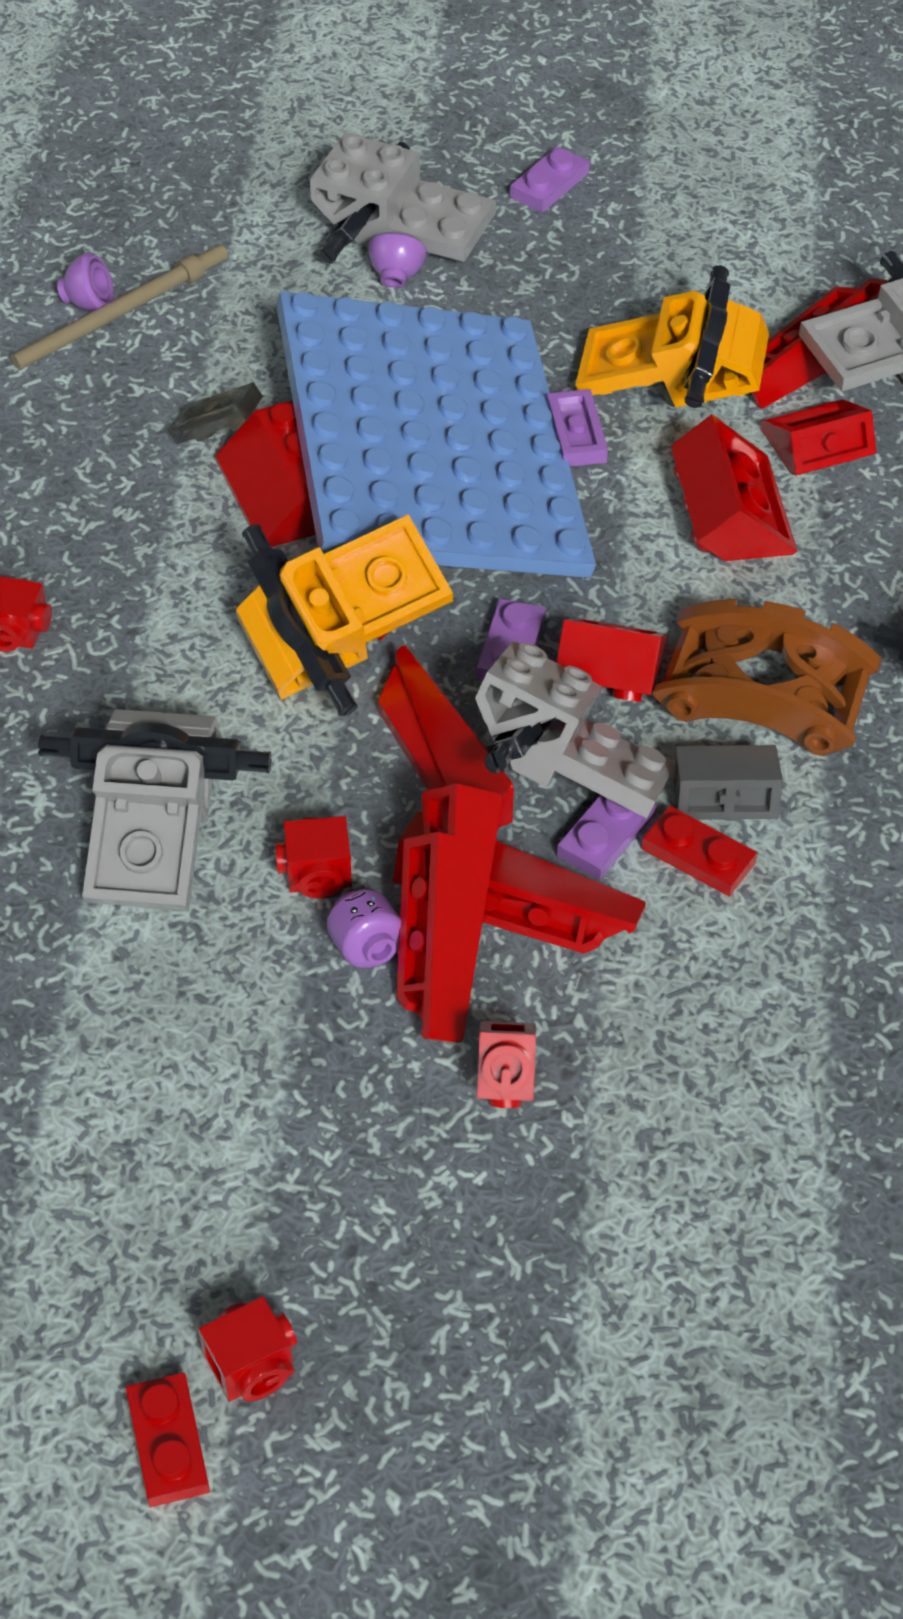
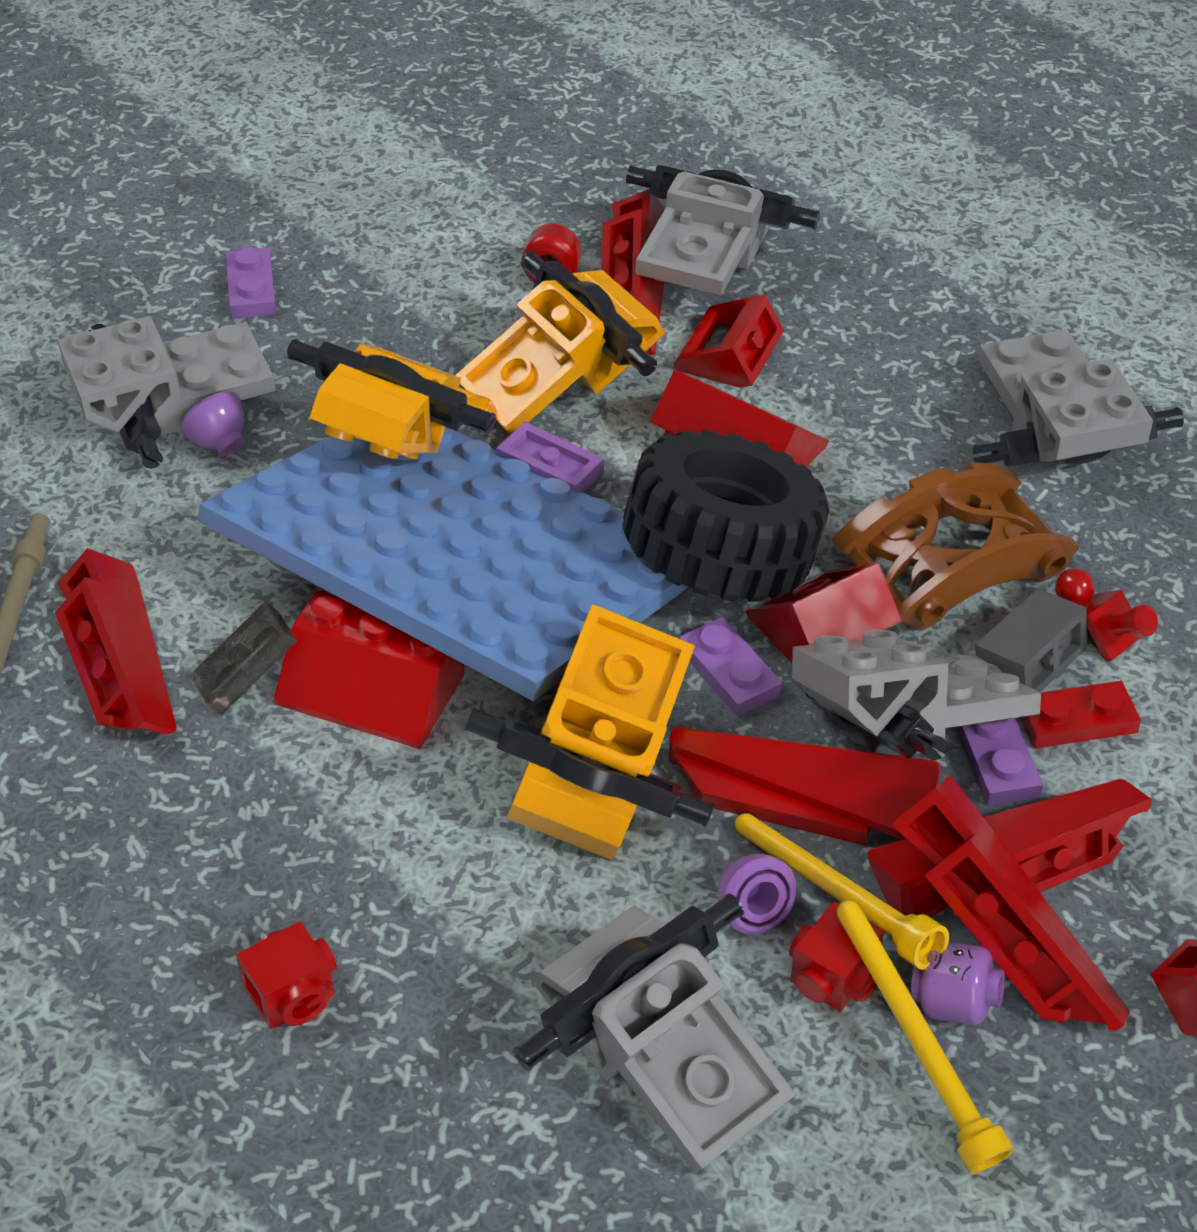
camera: 45 degrees left, 5 degrees down
none -> red wedge [54,548,177,735]
none -> light orange piece [287,339,496,459]
none -> red head [521,223,582,283]
none -> black tyre [622,430,829,602]
none -> medium lavender brick [718,854,796,935]
none -> yellow piece [734,813,949,970]
none -> yellow piece [837,900,1015,1175]
none -> red piece [1055,568,1158,661]

